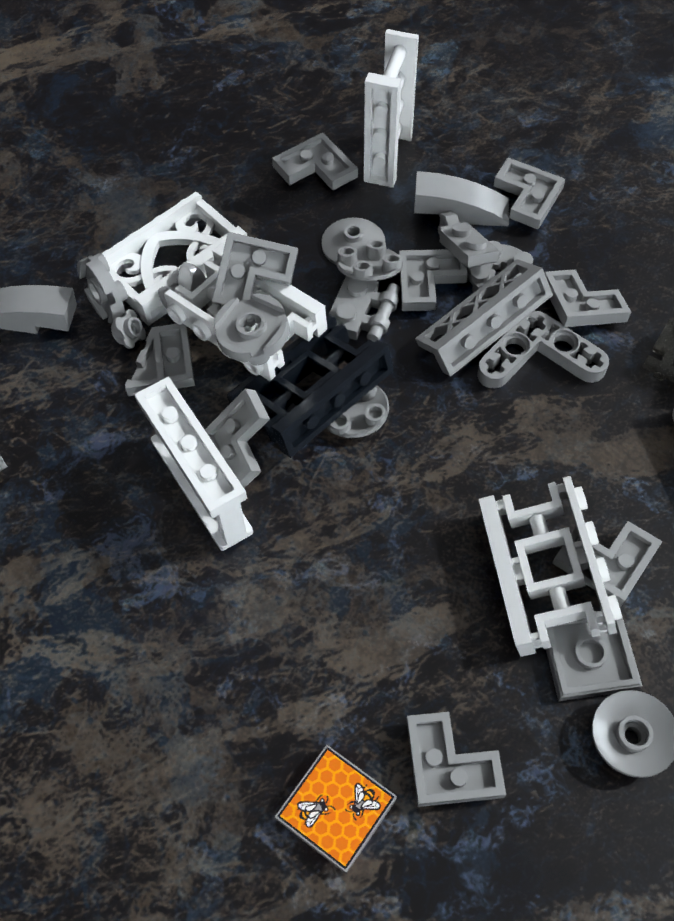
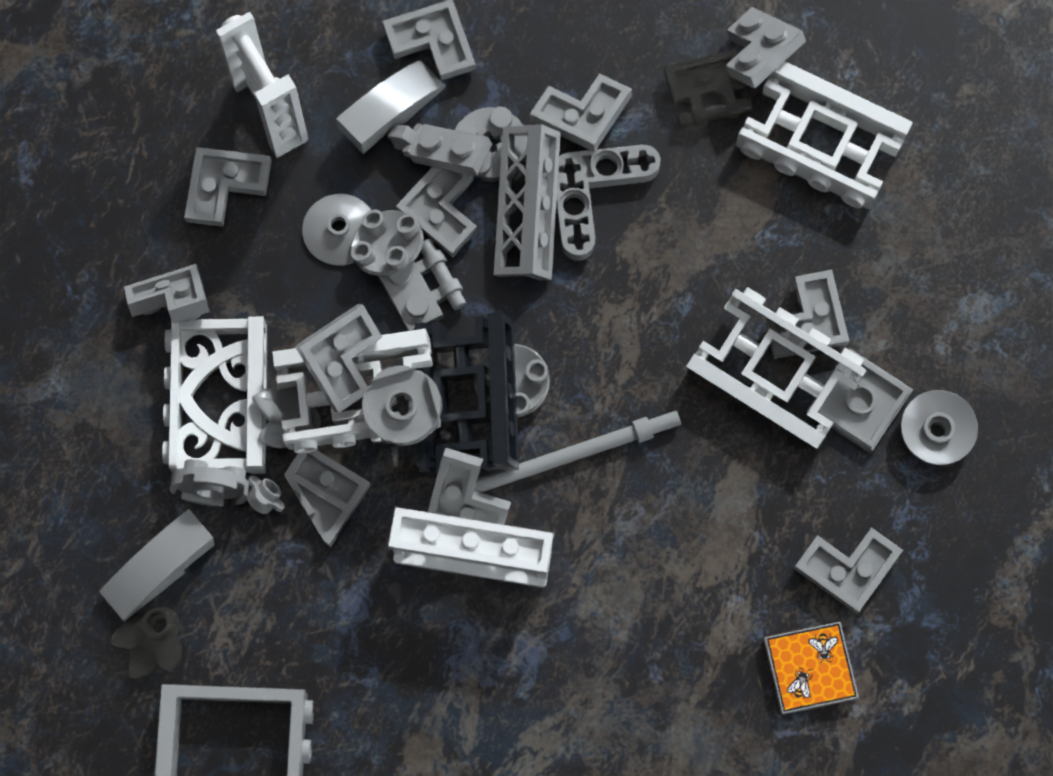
camera: 50 degrees left, 15 degrees up
none -> light grey plate [124,264,210,323]
none -> light grey bar [474,411,681,493]

